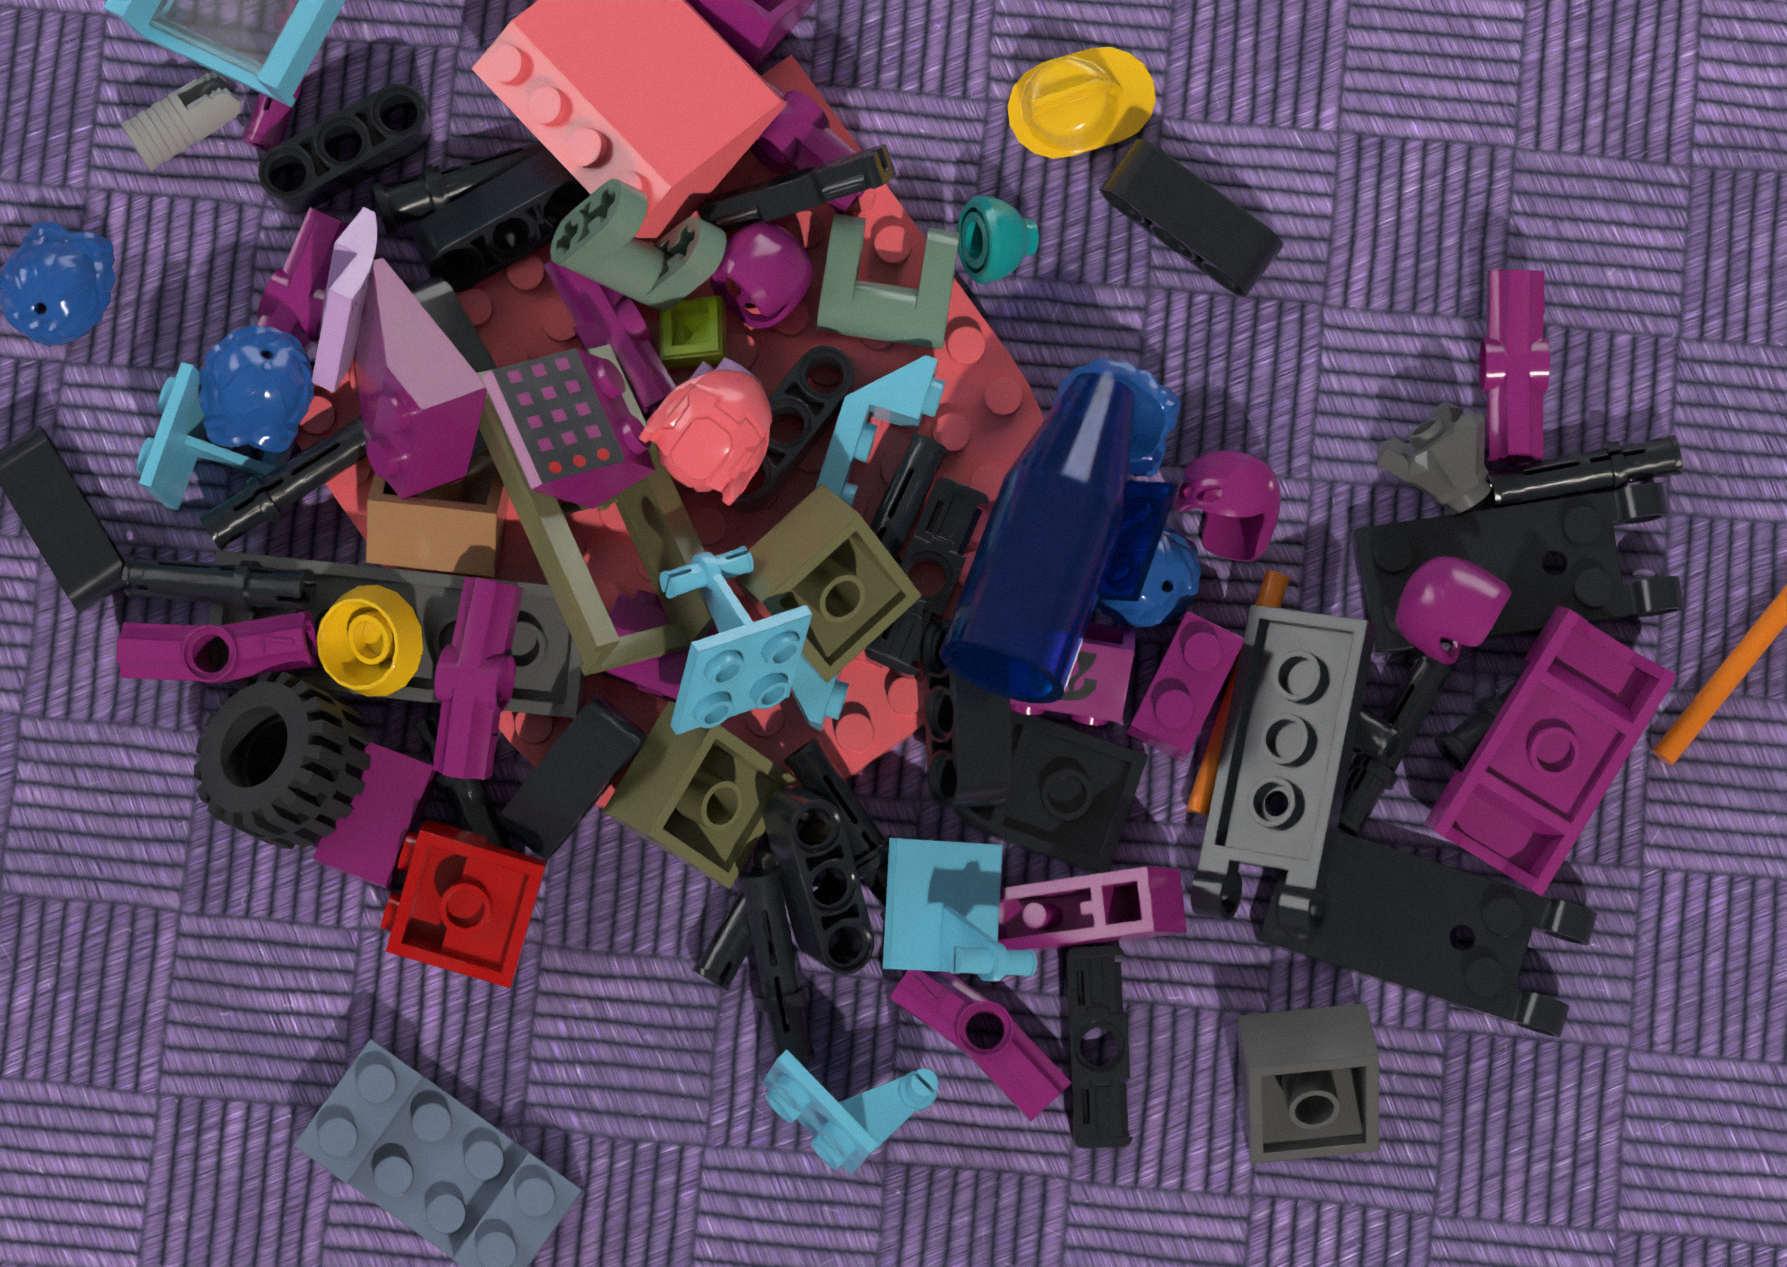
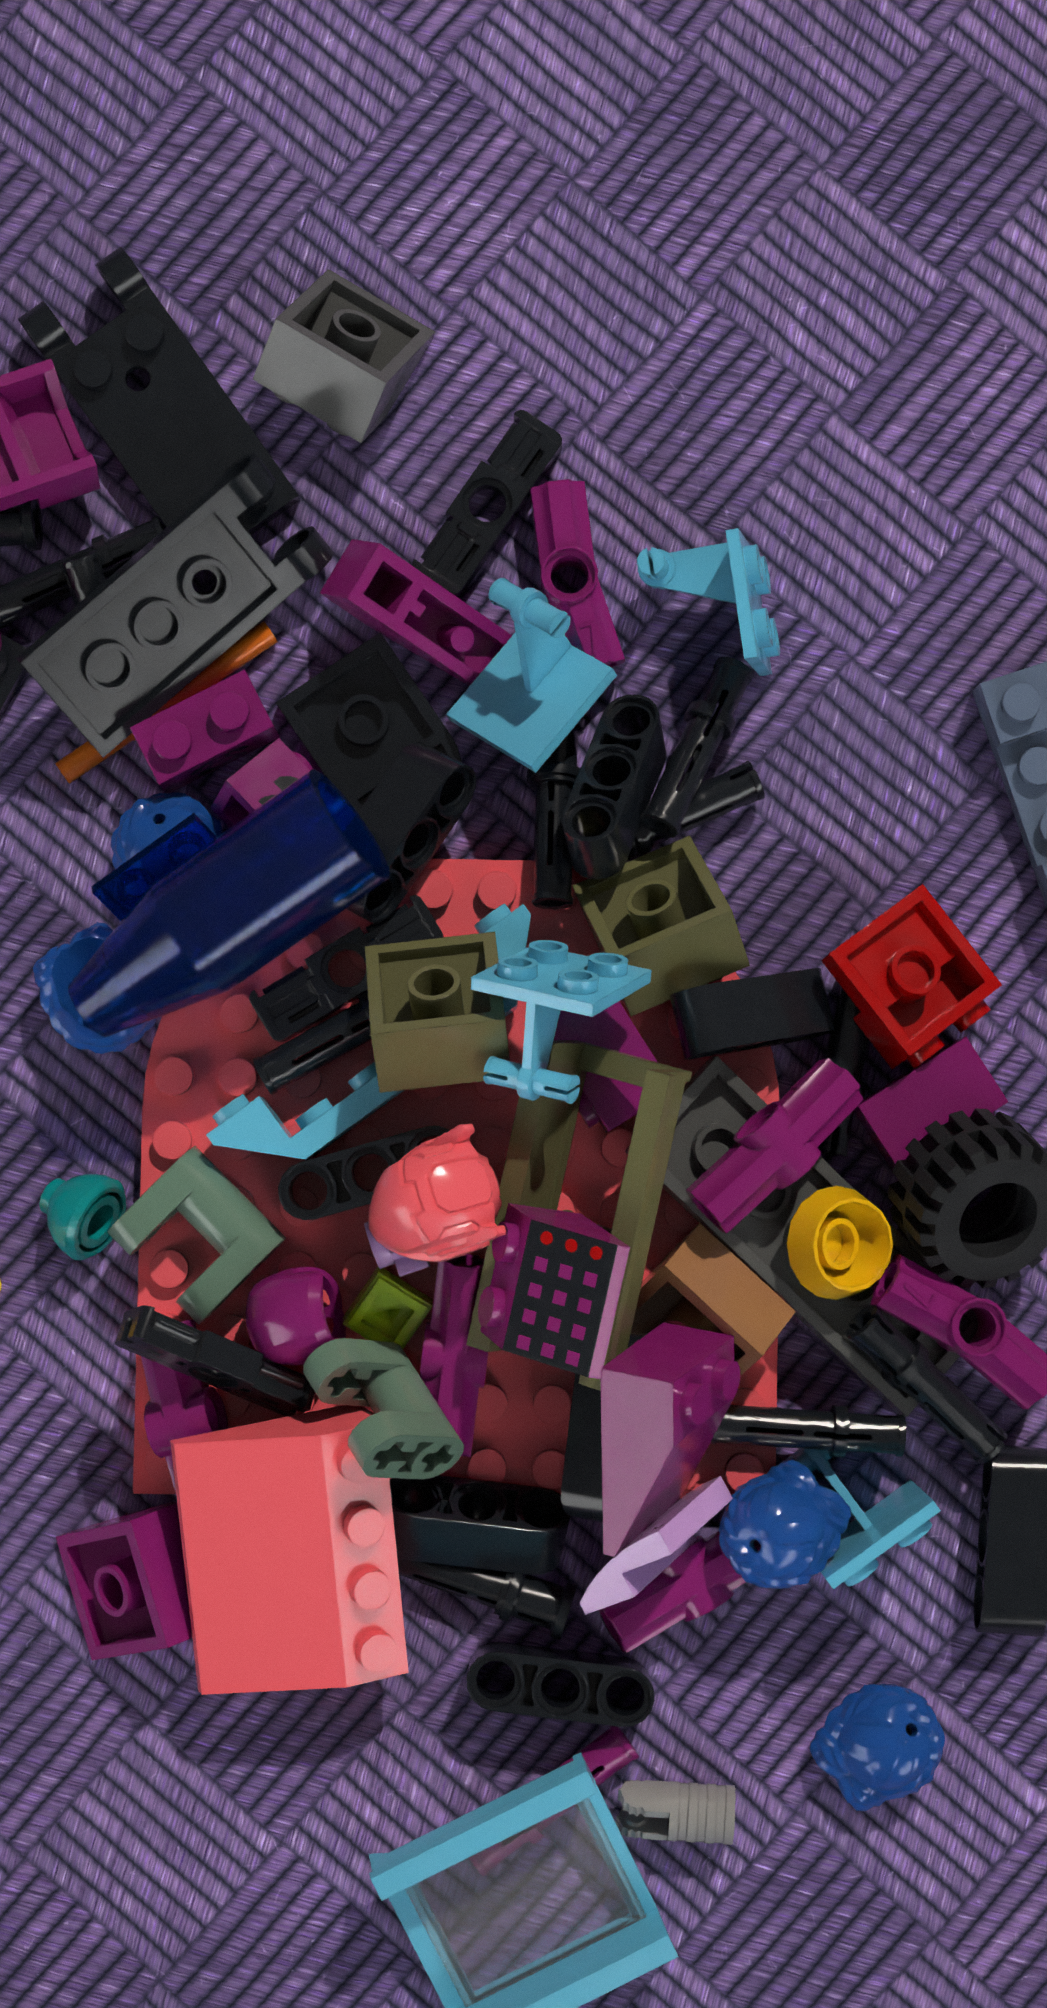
camera: 140 degrees left, 5 degrees up
magenta helmet [1172,450,1281,562] -> none

